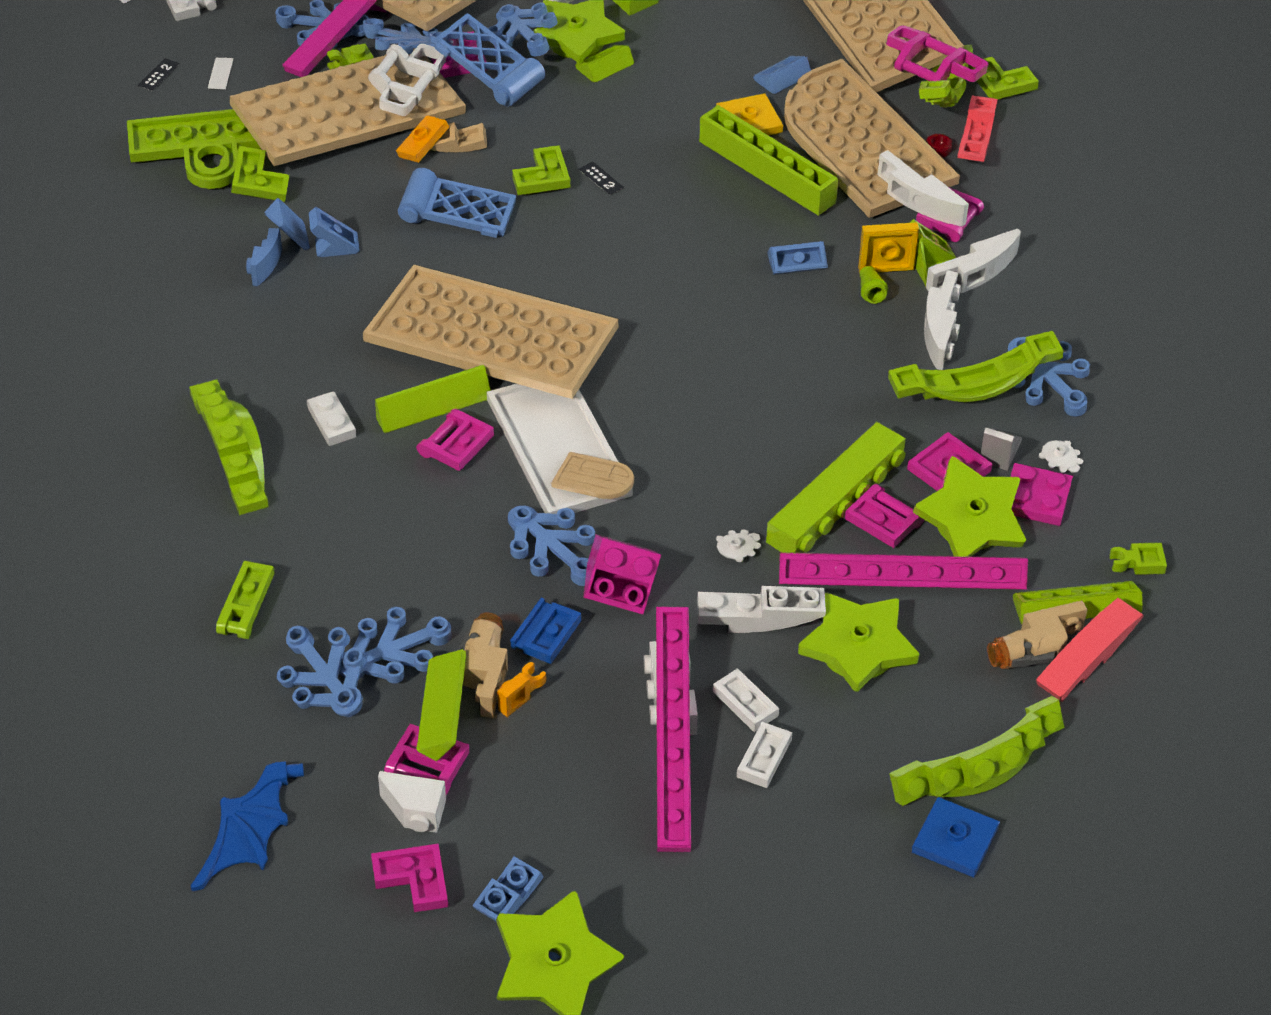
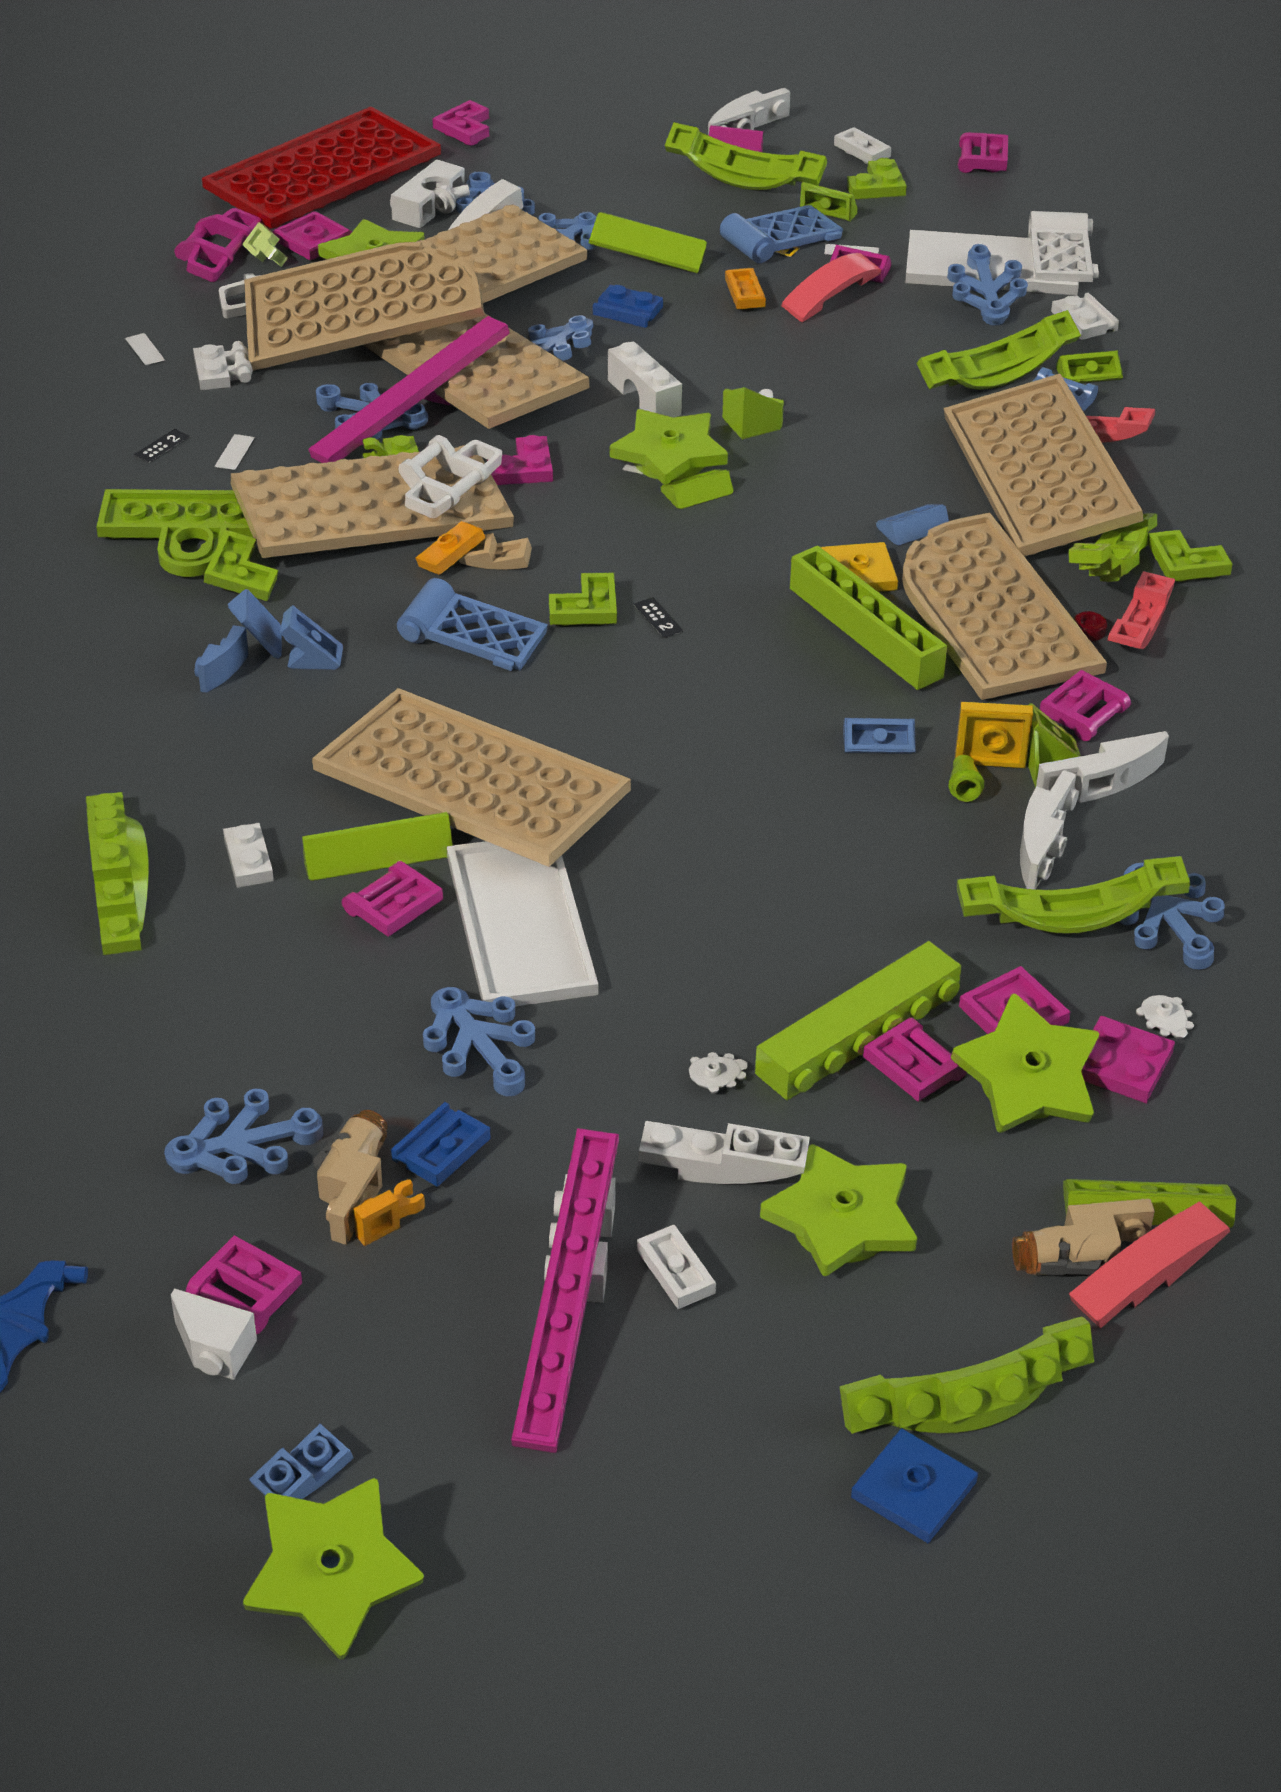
camera: 10 degrees right, 5 degrees down
lime plate [216,561,275,639] -> none
medium blue plant [277,626,366,717] -> none
medium blue plant [363,18,453,55] -> none
dark pink plate [371,844,448,912] -> none
lime slope [417,649,466,761] -> none
medium blue piece [434,13,545,107] -> none
medium blue plant [488,2,558,56] -> none
tan window [551,452,634,499] -> none
dark pink slope [583,534,661,614] -> none
white plate [737,722,792,788] -> none
dark pink tile [779,552,1028,589] -> none
white slope [877,150,969,226] -> none
dark pink bar [886,25,988,82] -> none
light grey slope [981,427,1022,471] -> none
lime plate [1109,543,1167,575] -> none

